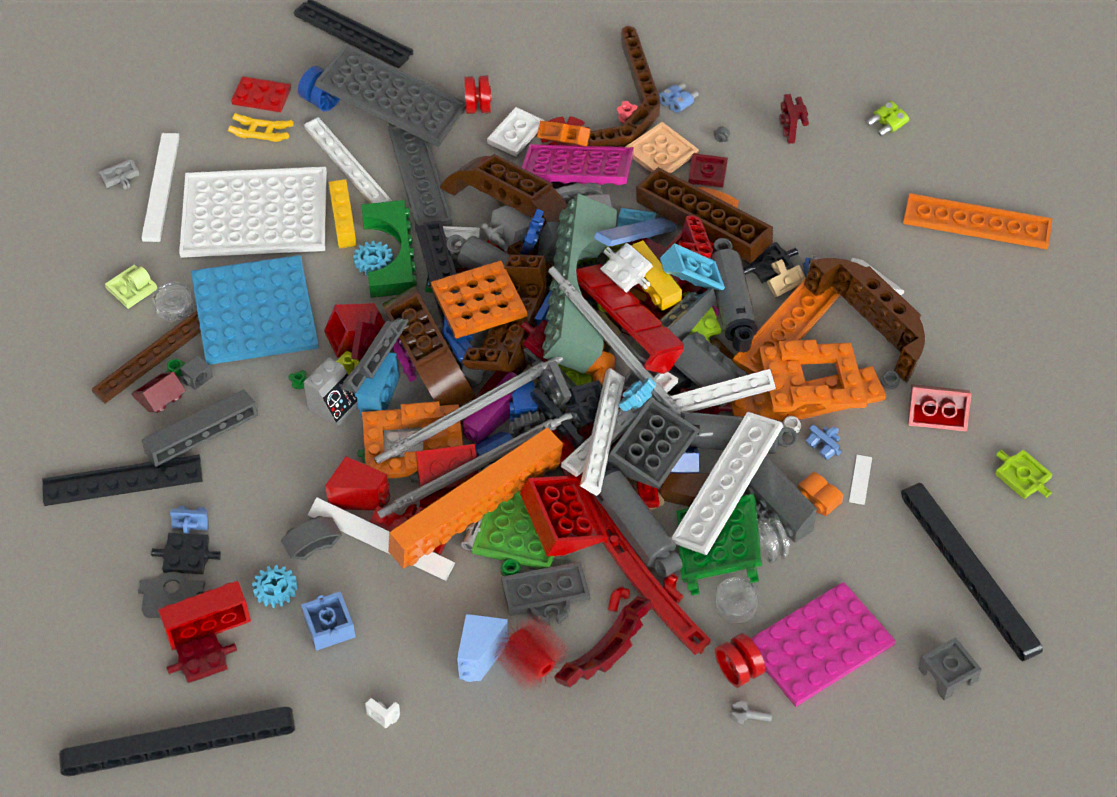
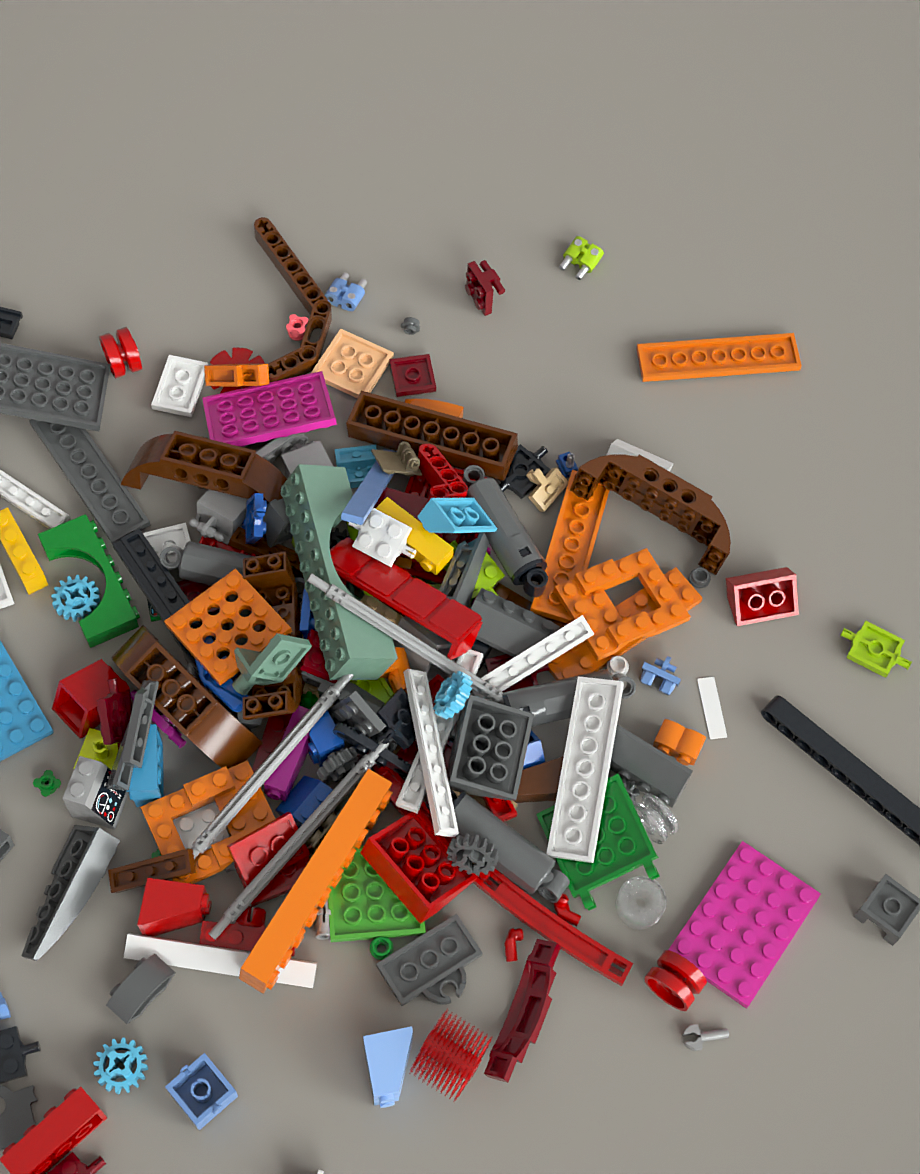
camera: 25 degrees left, 10 degrees up
none -> dark grey wedge [21,825,120,961]
none -> reddish brown plate [108,849,196,893]
none -> sand green plate [232,633,312,695]
none -> dark tan hinge [371,442,422,476]
none -> dark grey gear [447,833,499,876]

